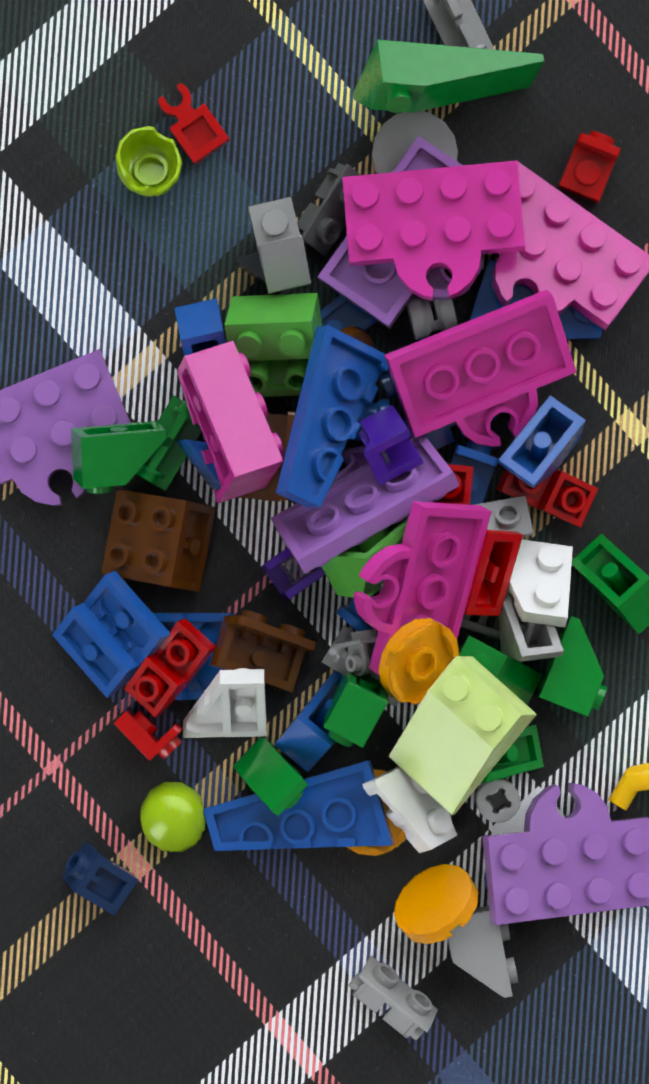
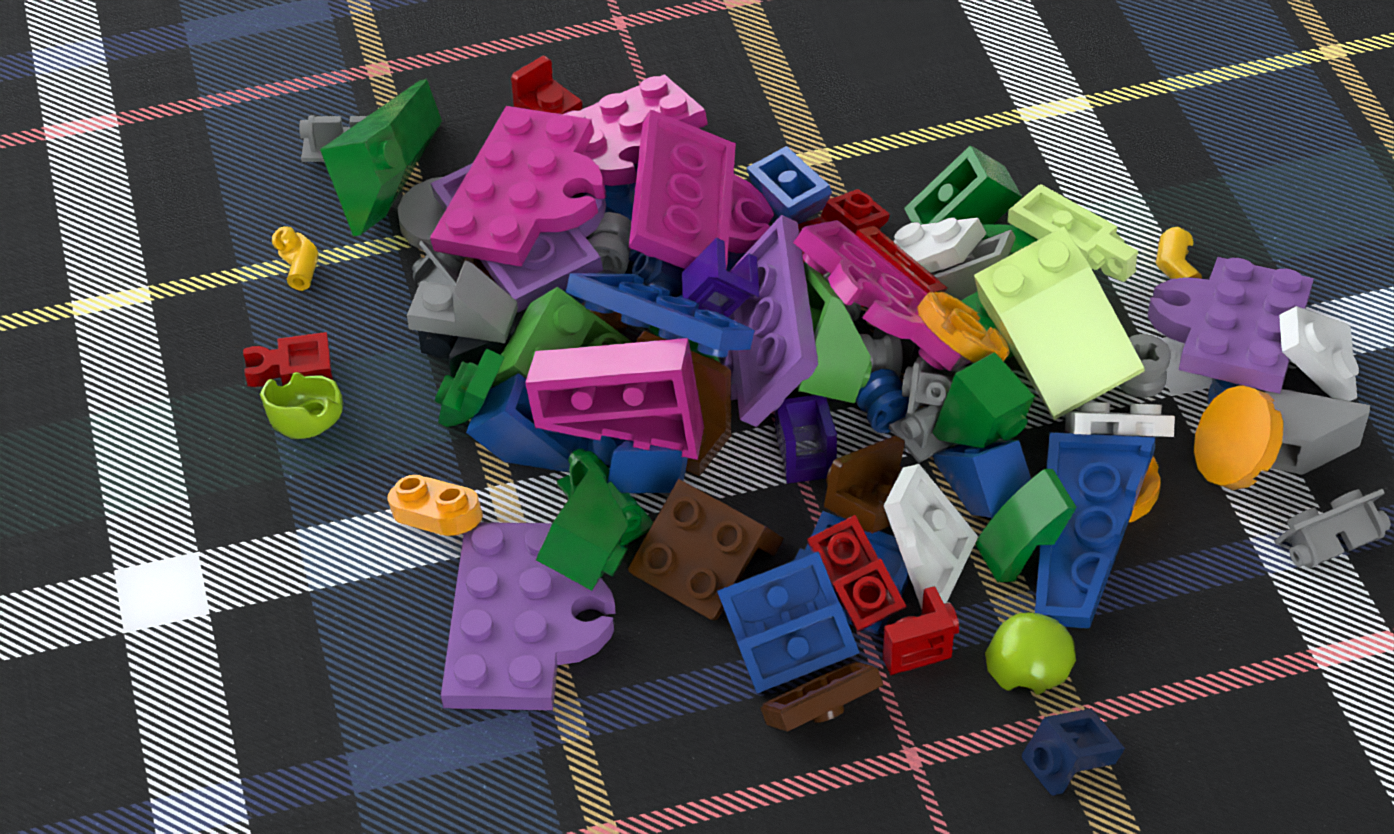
camera: 60 degrees left, 40 degrees down
none -> yellow arm [272,226,318,291]
none -> light orange plate [387,475,483,536]
none -> green slope [434,349,505,427]
none -> reddish brown plate [760,661,884,732]
none -> yellowish green hinge [1008,184,1138,282]
none -> white wing [1279,306,1359,401]

